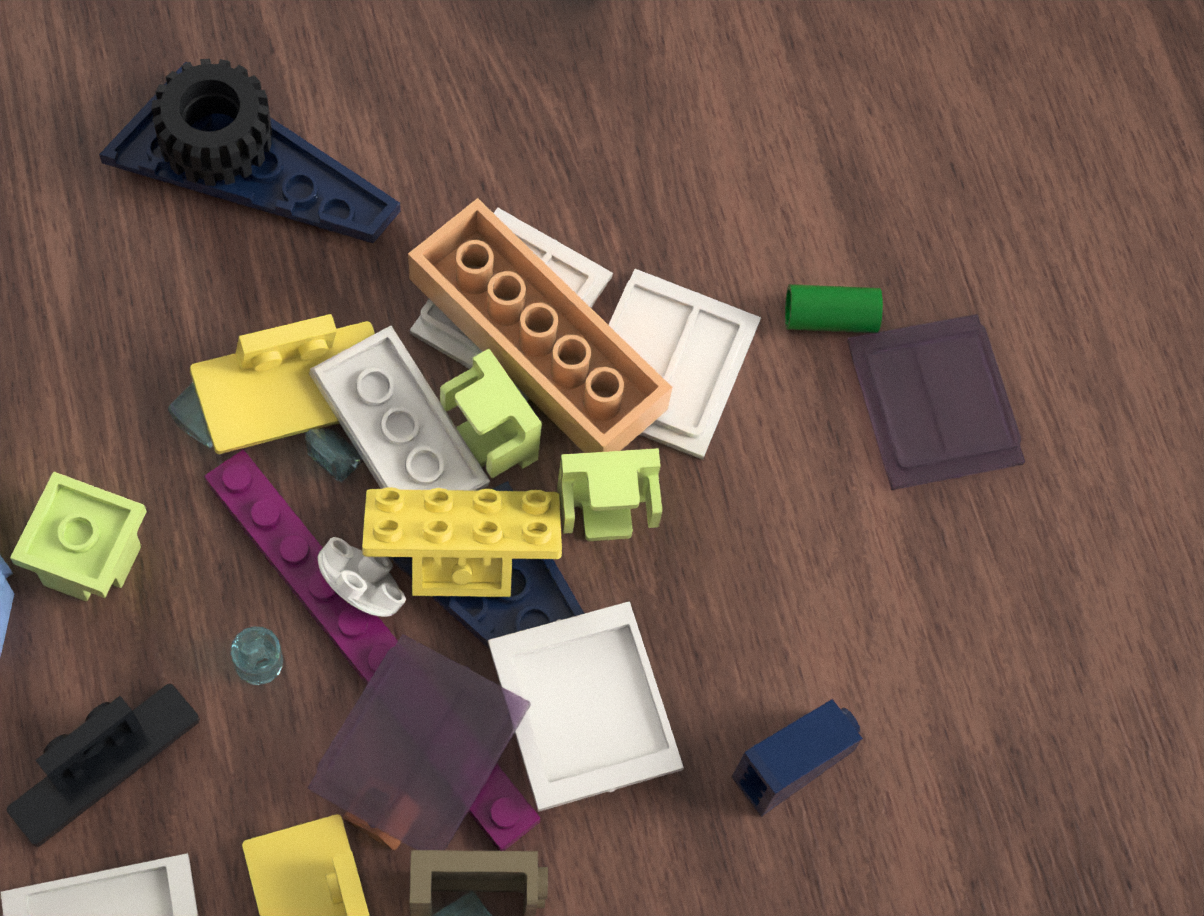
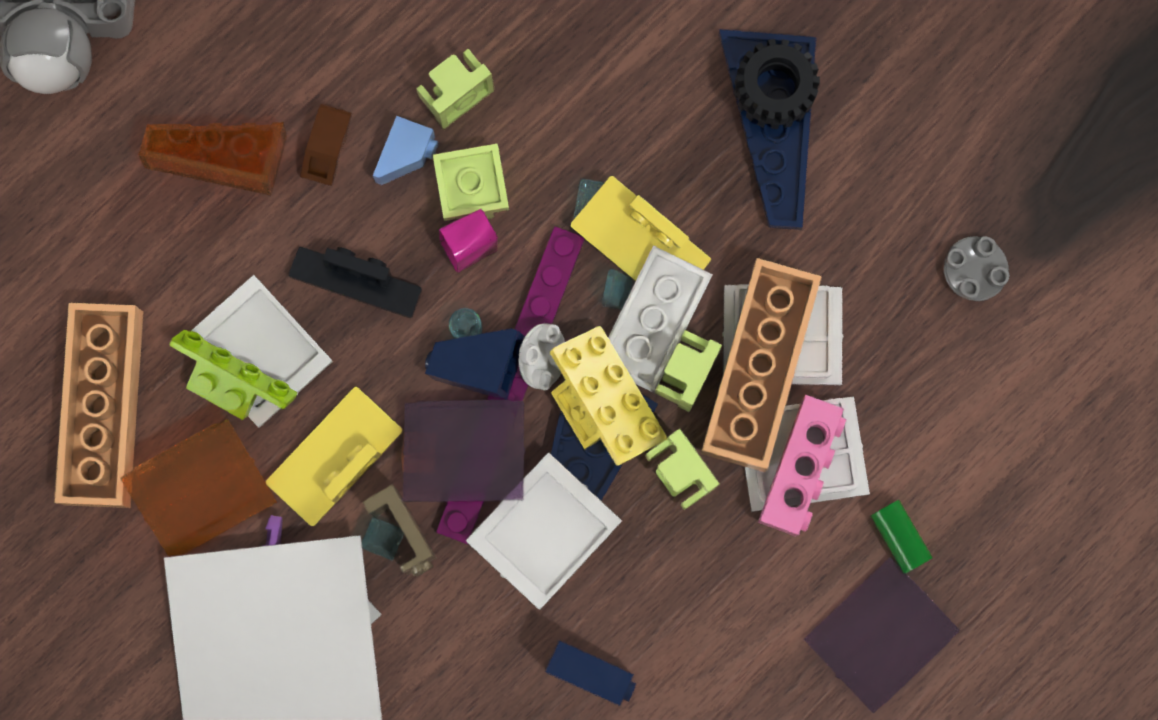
camera: 70 degrees right, 15 degrees up
none -> dark blue slope [425,329,525,400]
none -> dark pink piece [439,209,498,273]
none -> bright pink brick [758,395,846,536]
none -> light grey dish [944,236,1009,301]

